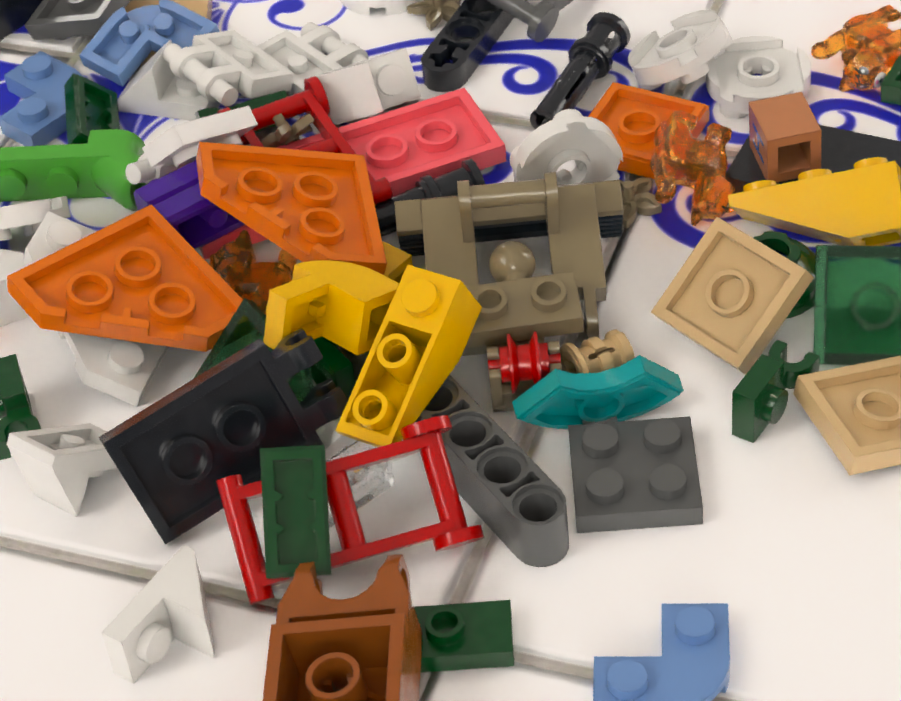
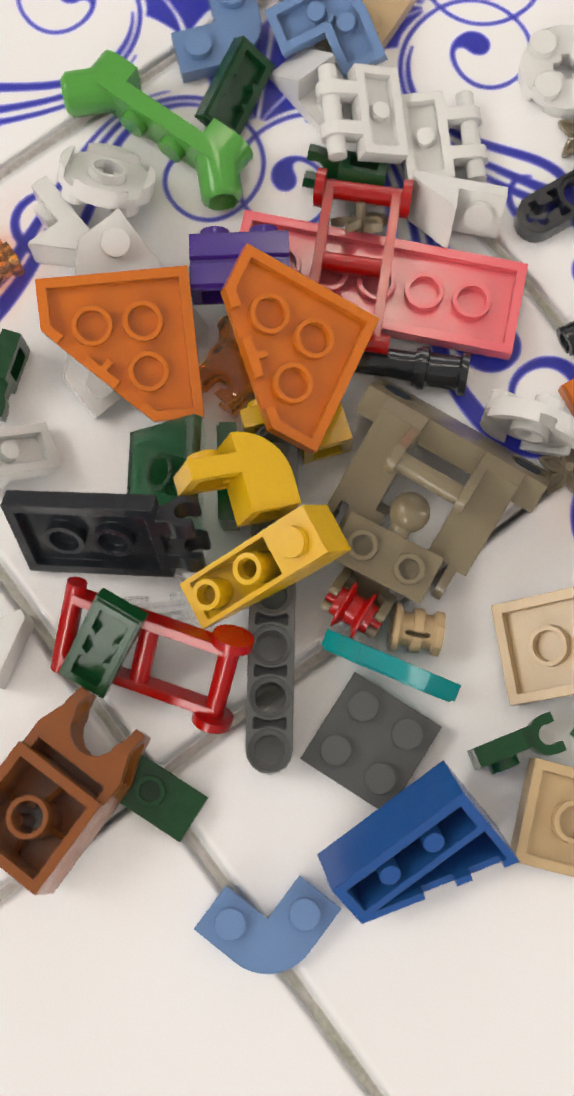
camera: 30 degrees right, 35 degrees up
white plate [125,106,258,184] -> none
none -> blue wedge [317,760,520,924]

